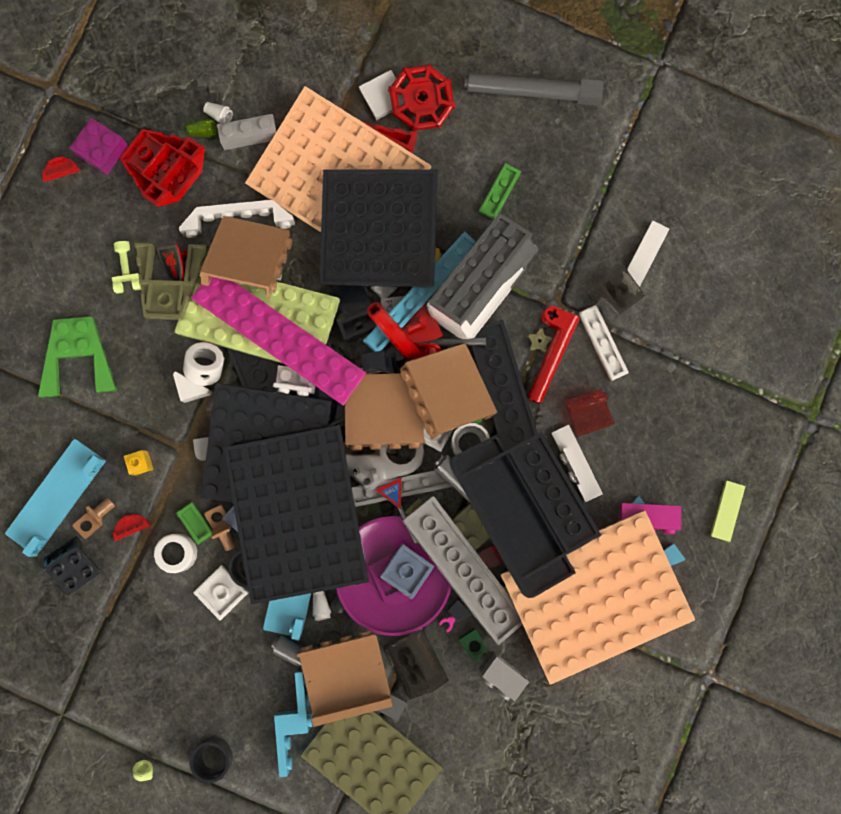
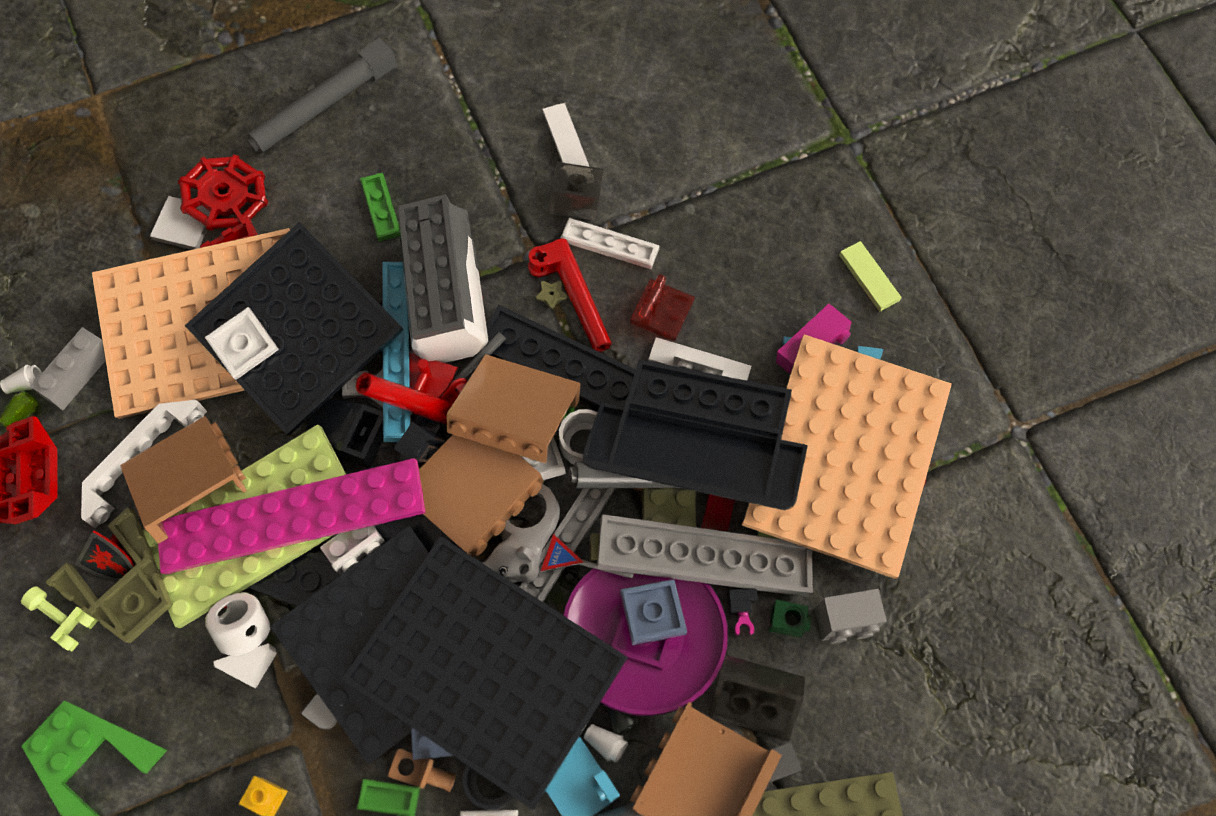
camera: 45 degrees left, 15 degrees down
none -> white tile [205,307,279,380]

